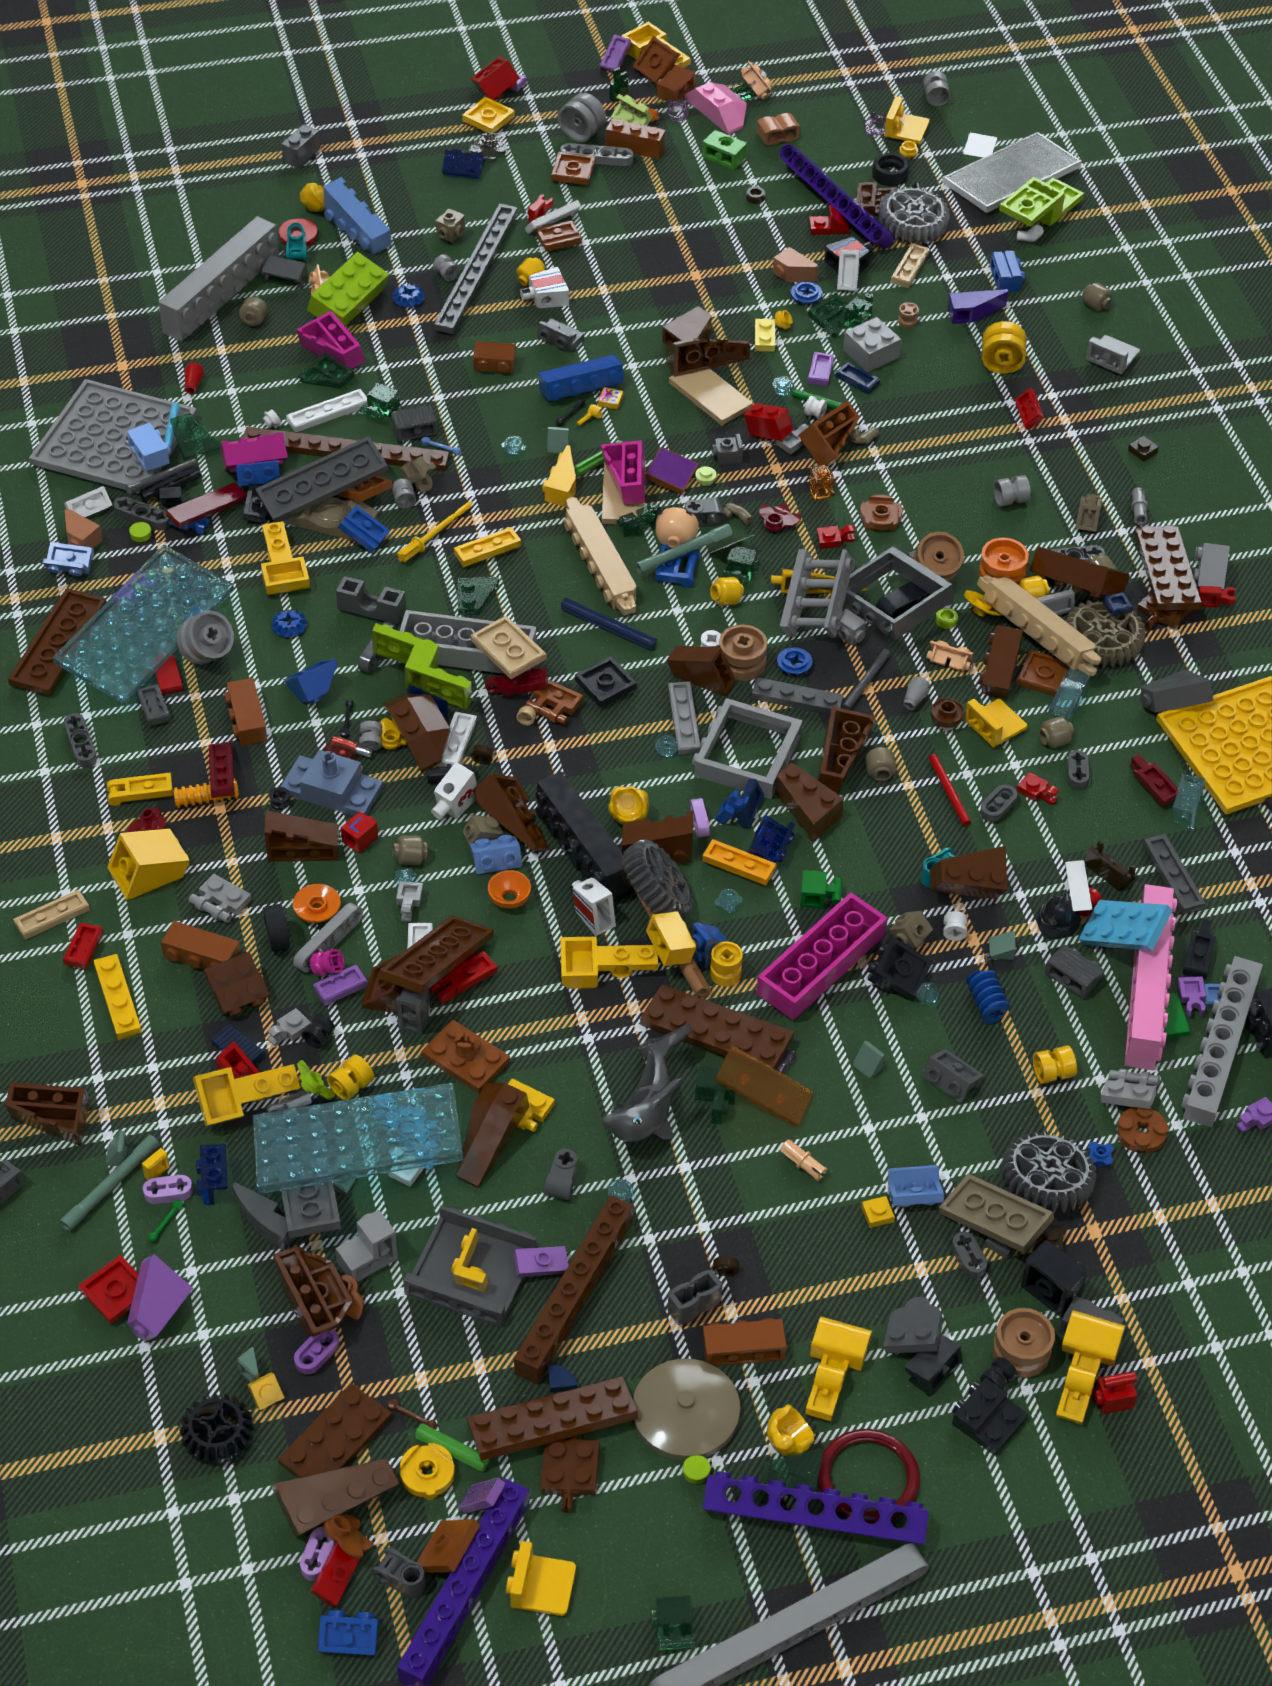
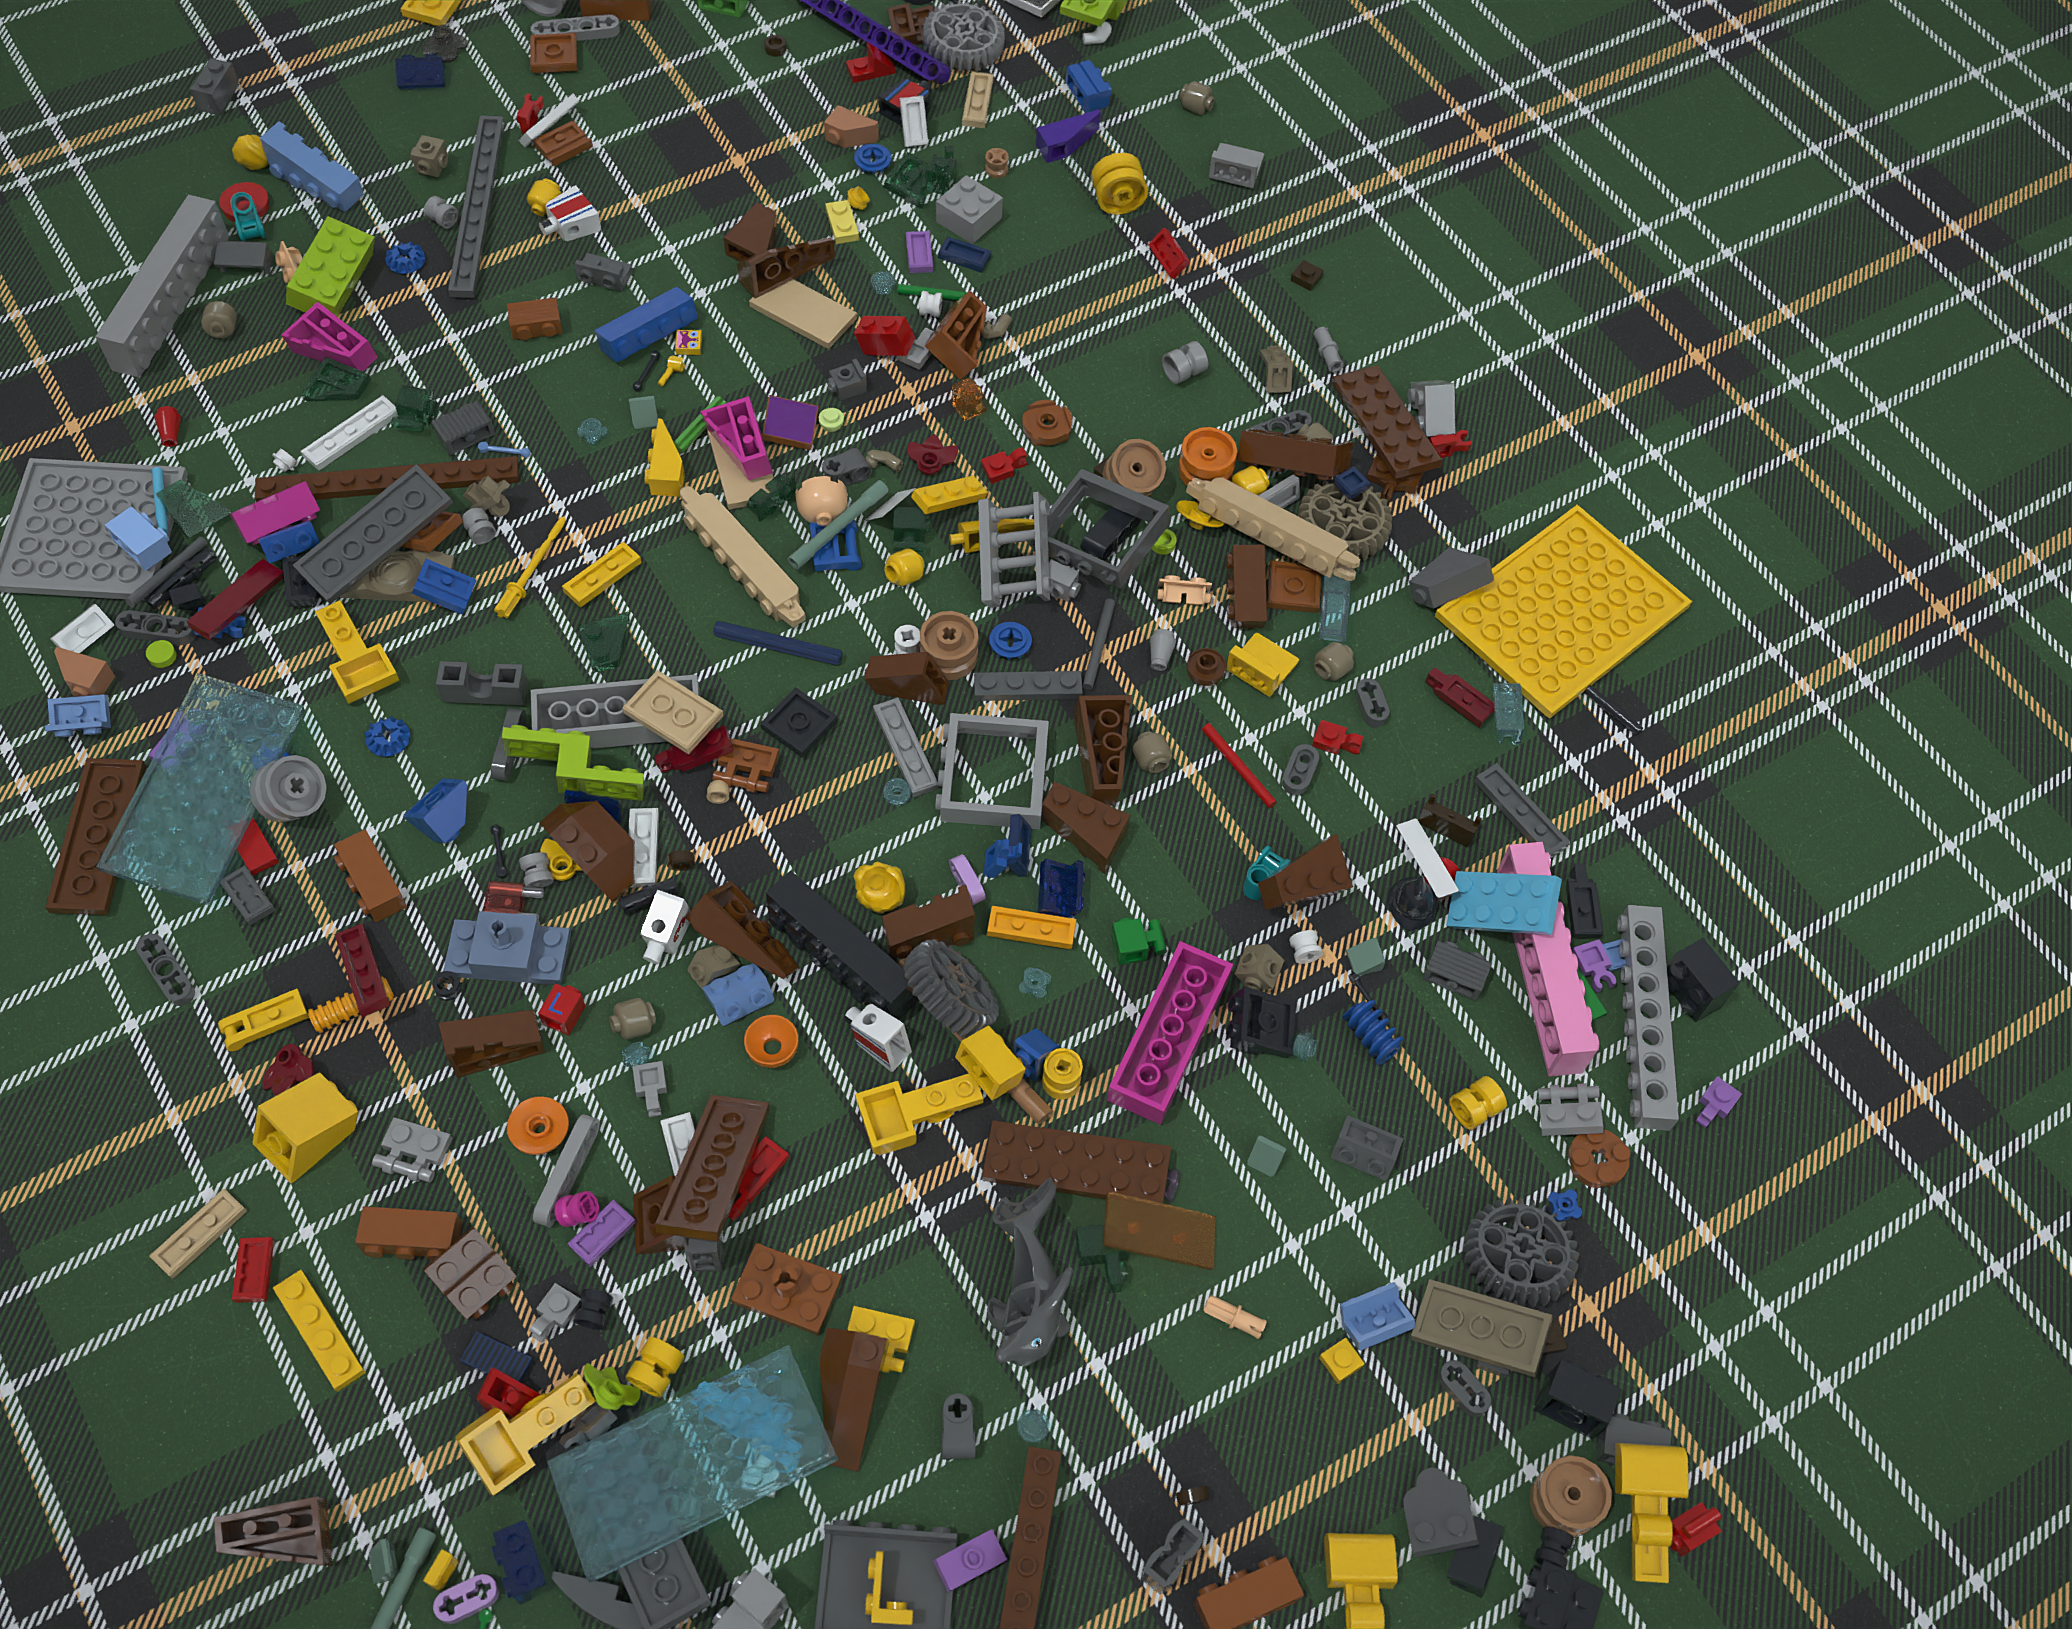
camera: 20 degrees left, 10 degrees up
black tyre [263,904,290,951] -> none
none -> yellow plate [911,475,988,514]

